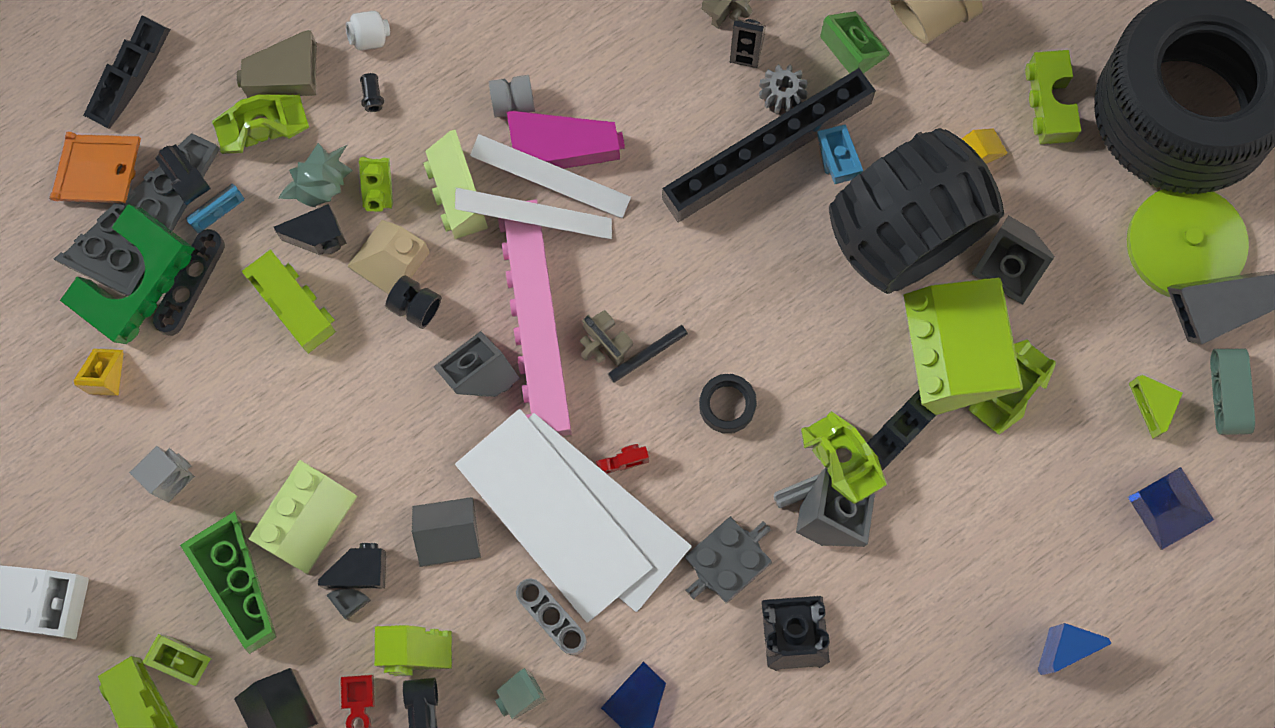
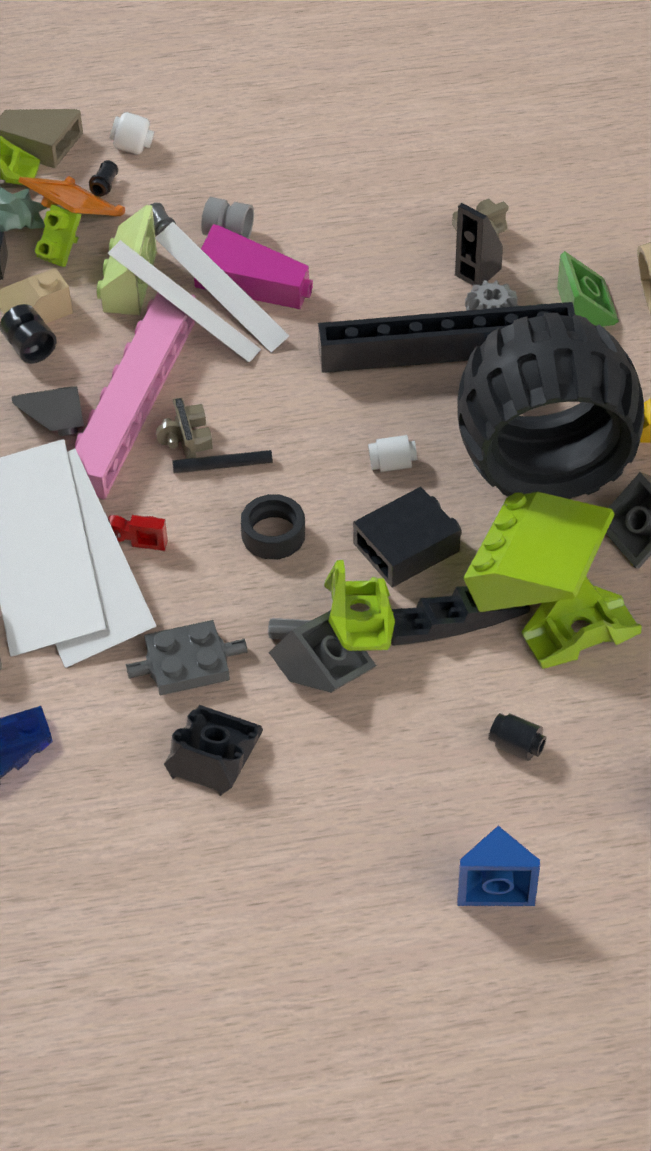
camera: 25 degrees right, 25 degrees down
none -> orange container [18,176,125,216]
none -> dark grey pin [150,202,176,236]
none -> black brick [353,486,462,588]
none -> white brick [368,435,418,472]
none -> black brick [488,713,547,761]

